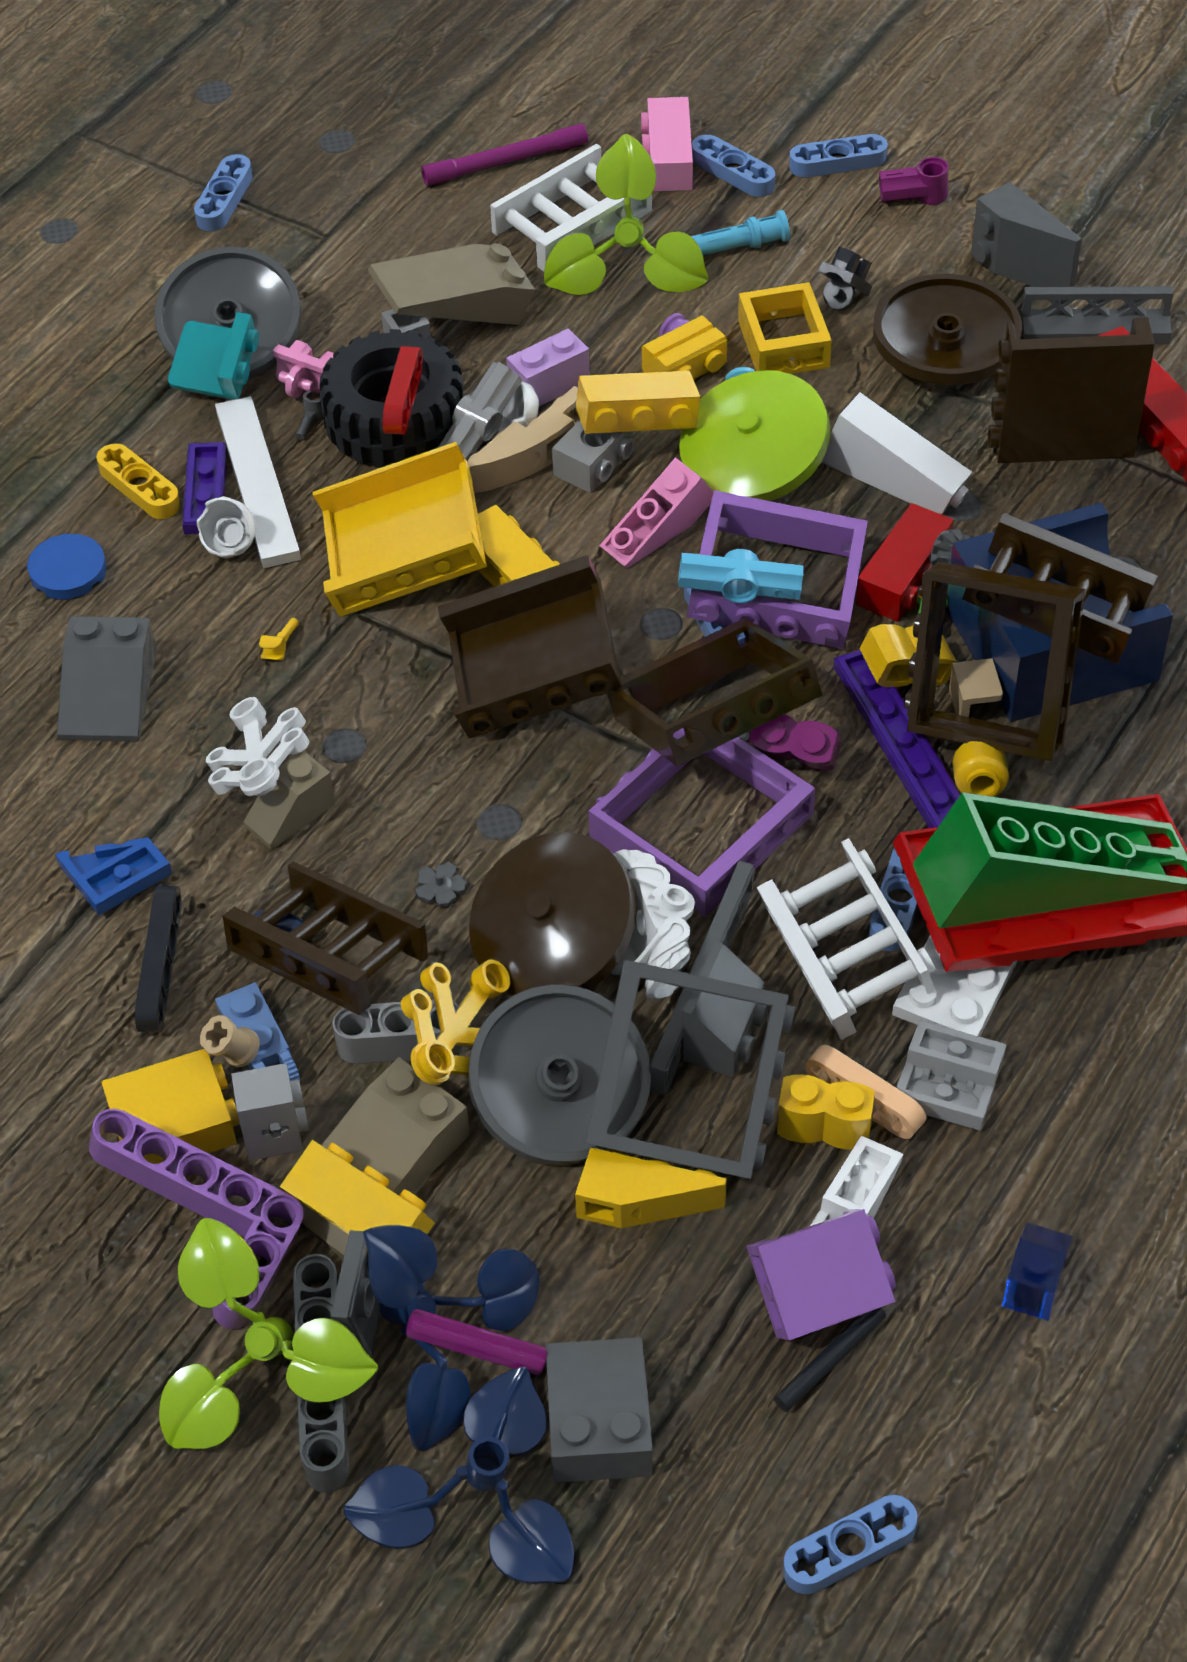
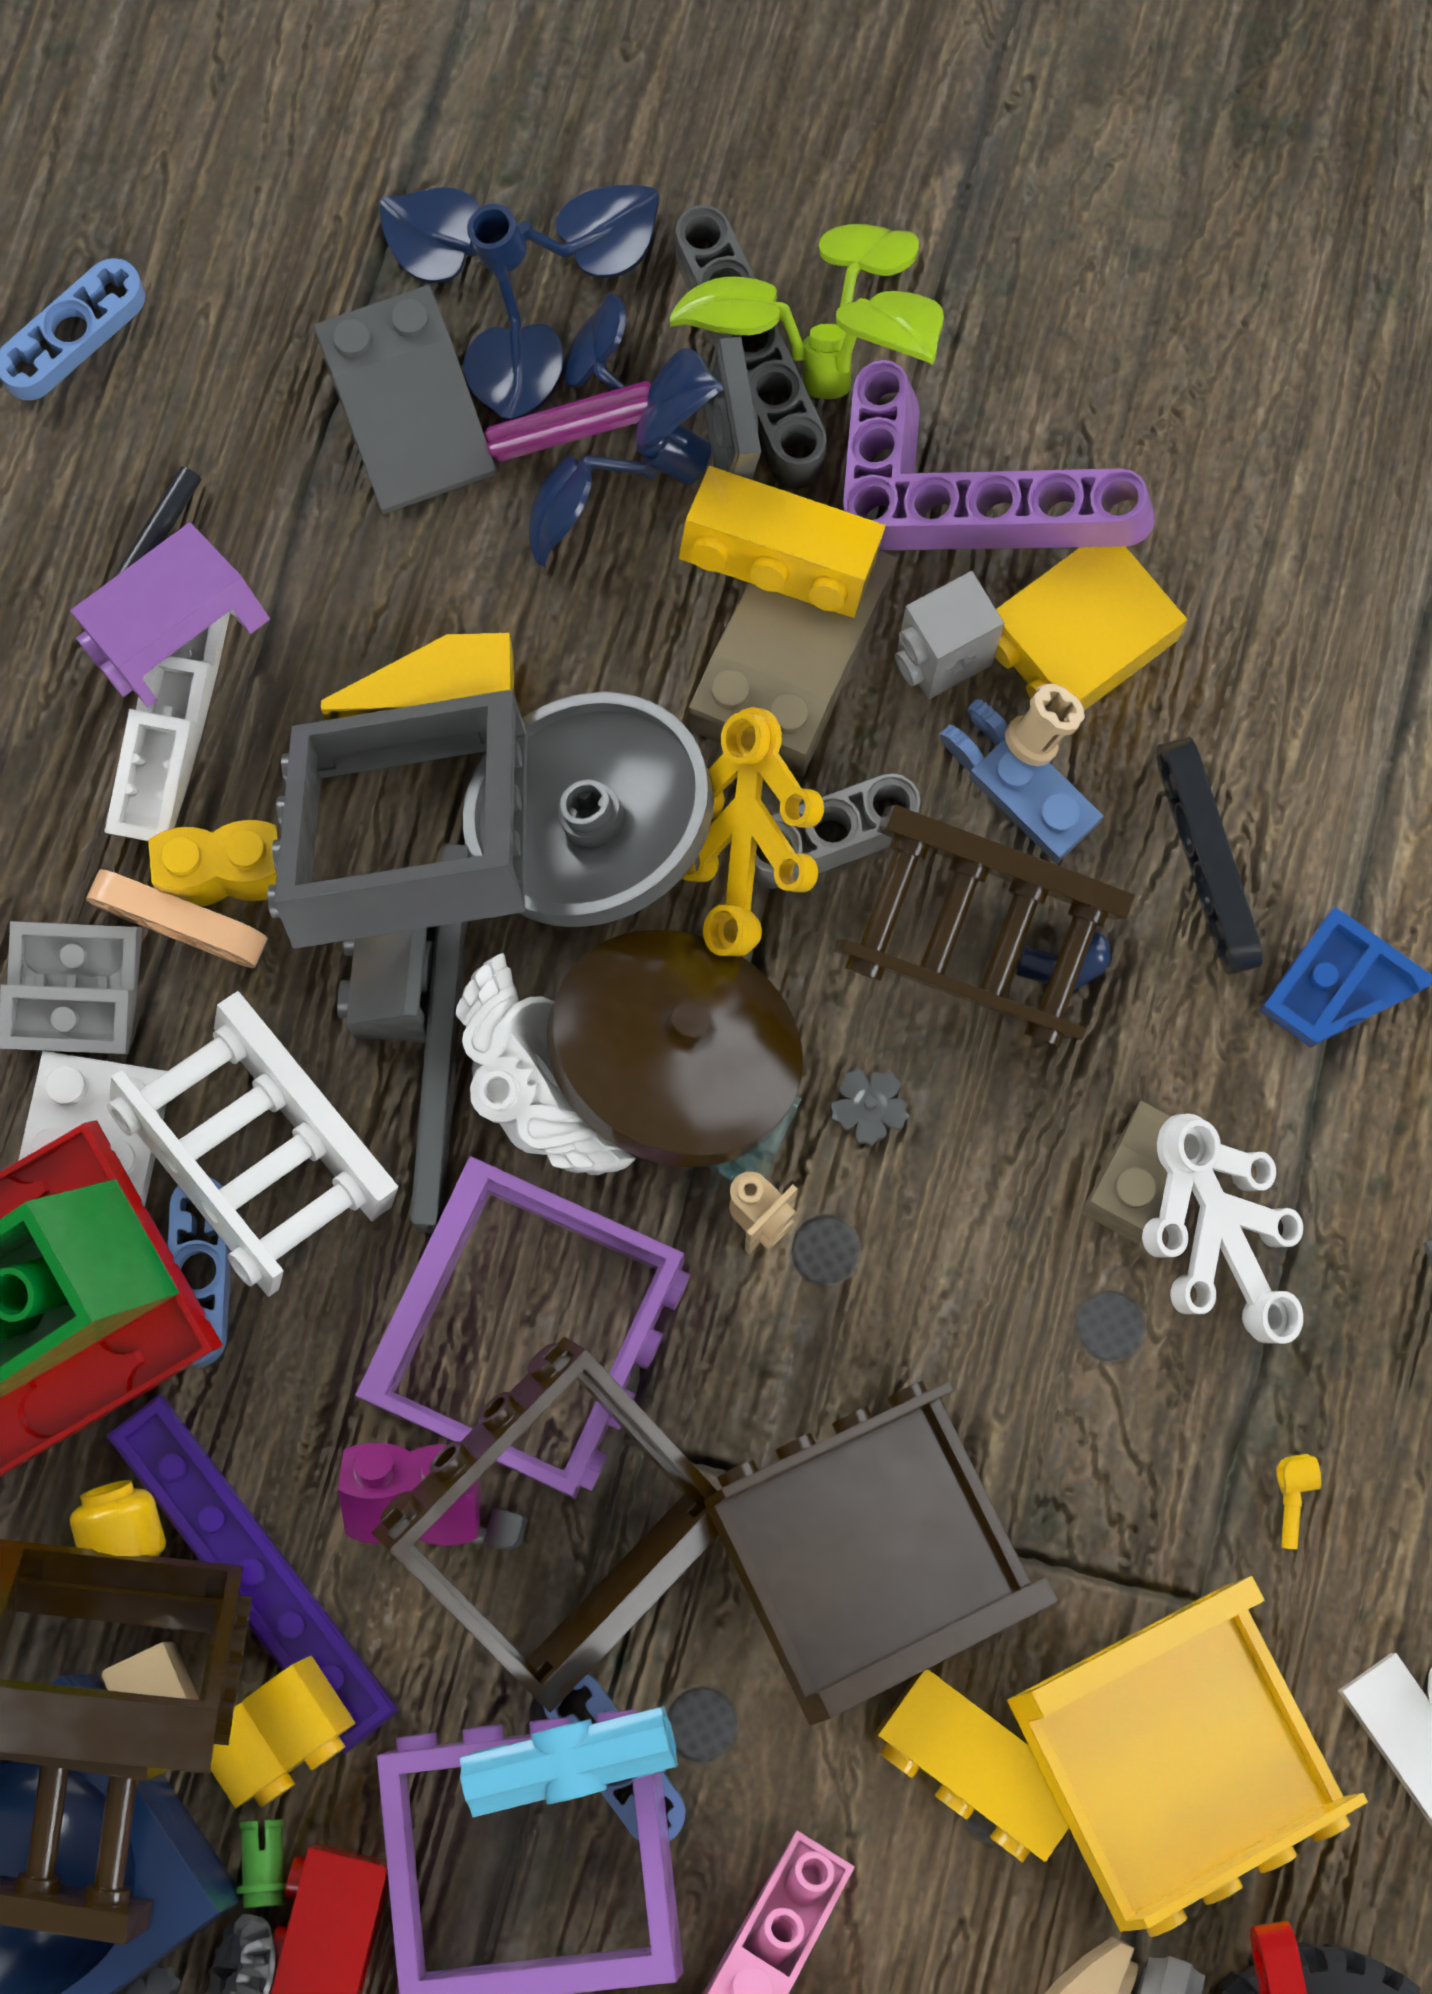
camera: 160 degrees right, 25 degrees up
none -> tan hinge [729,1172,798,1254]

